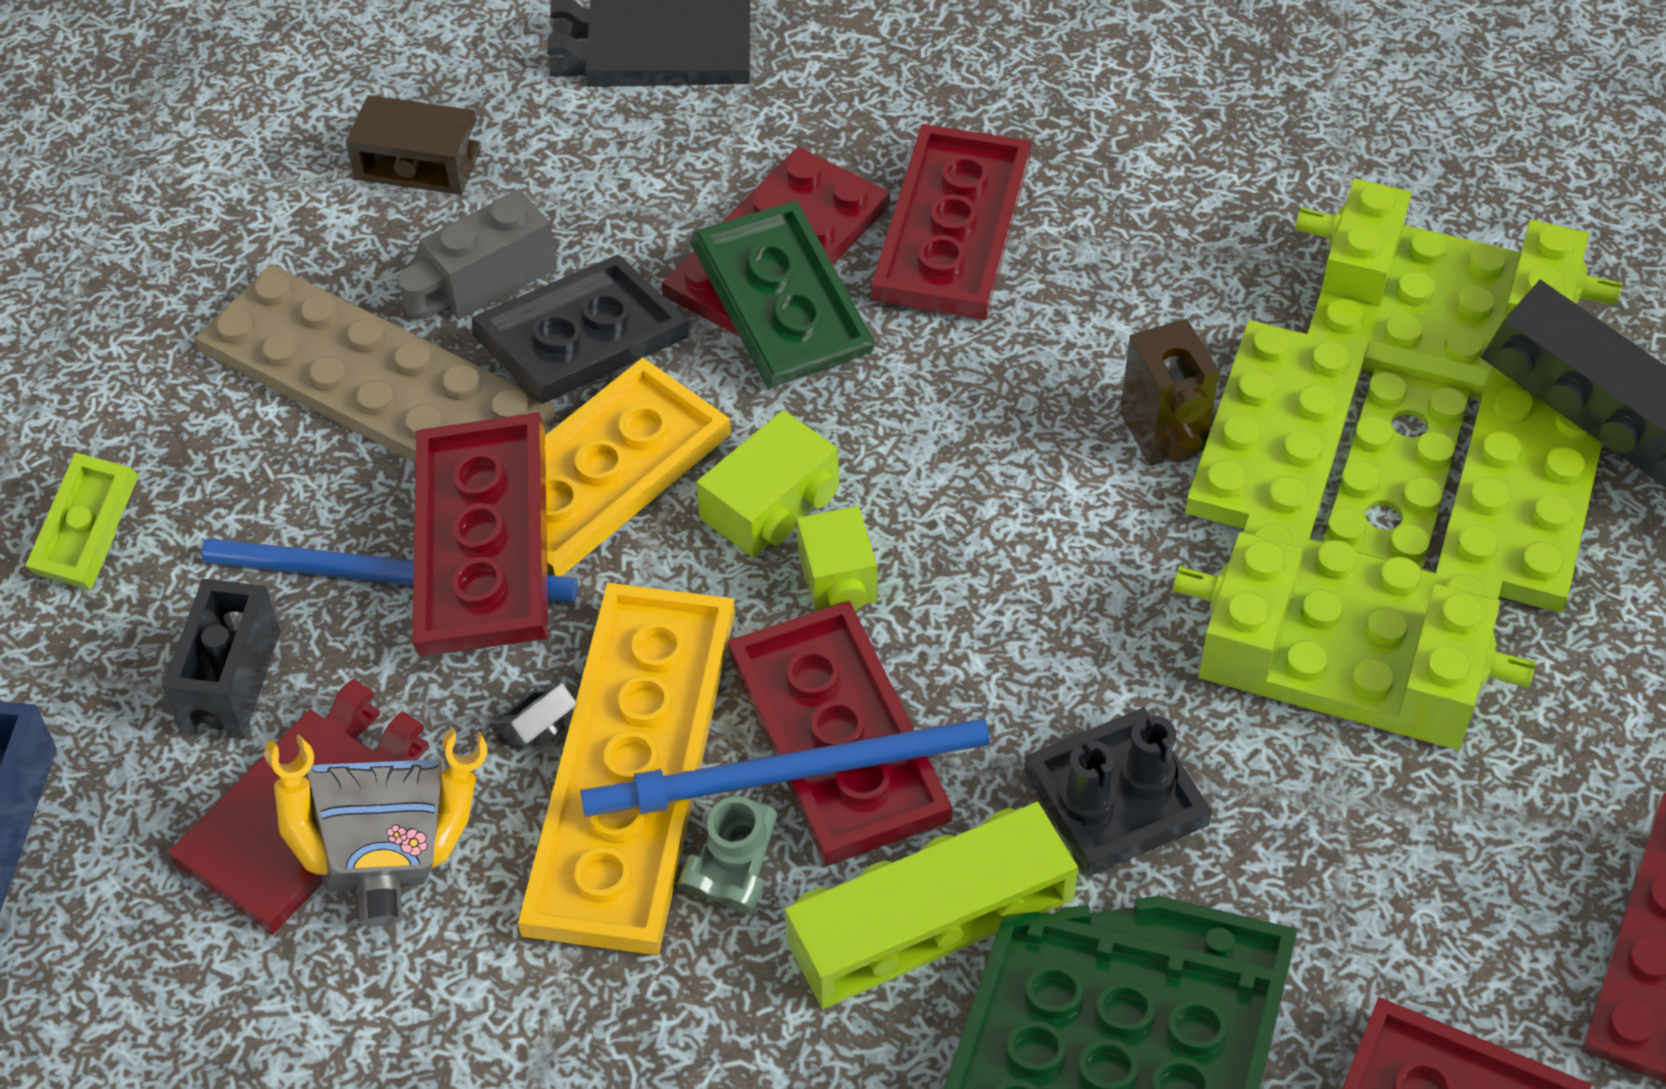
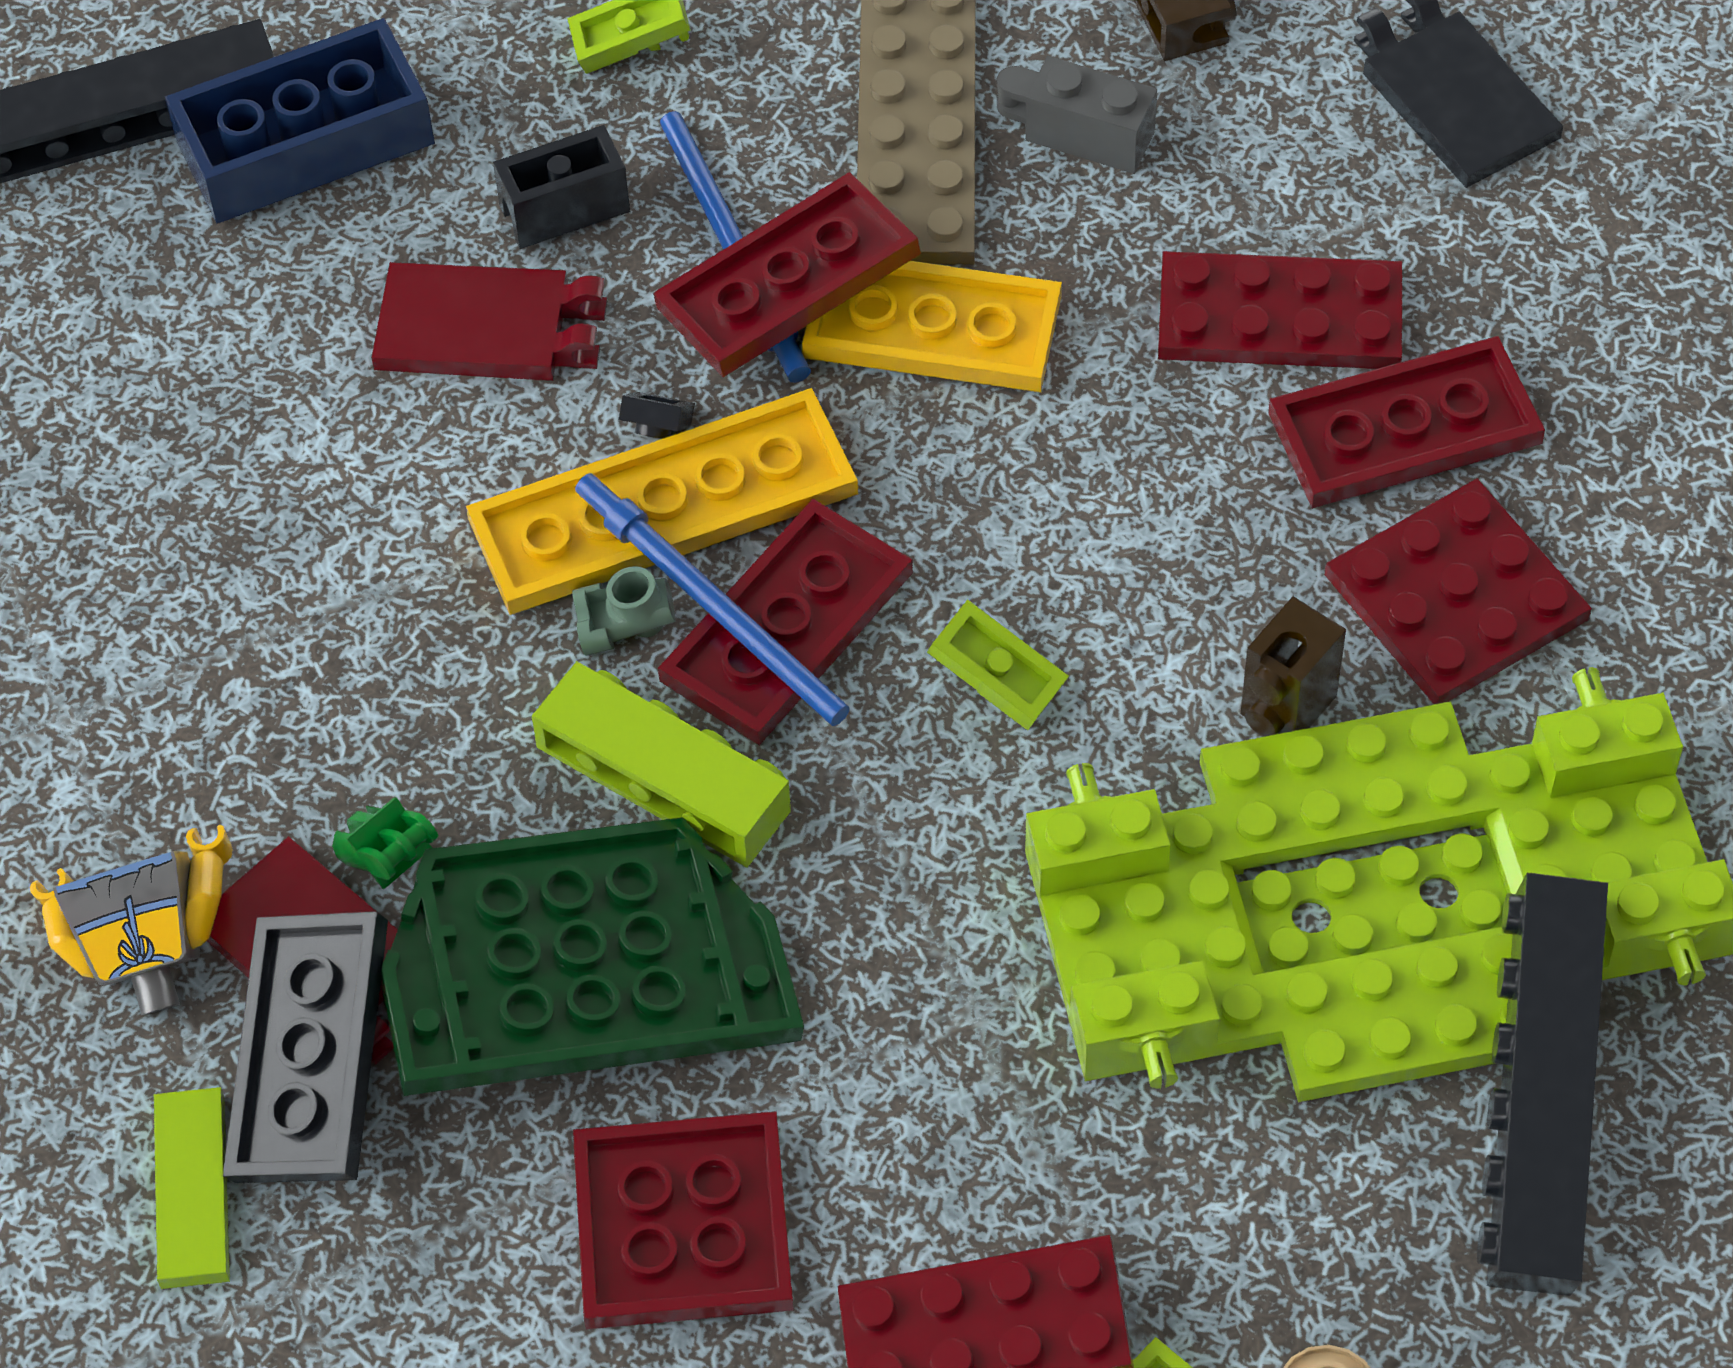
camera: 60 degrees right, 5 degrees up
torso [264,728,487,927] -> none
black plate [472,254,689,404] -> none
dark green tile [690,200,876,389] -> none
lime brick [696,409,839,558] -> none
lime brick [797,506,877,612] -> none
black plate [1024,707,1212,877] -> none
none -> lime plate [927,599,1069,730]
none -> dark red plate [1324,478,1592,705]

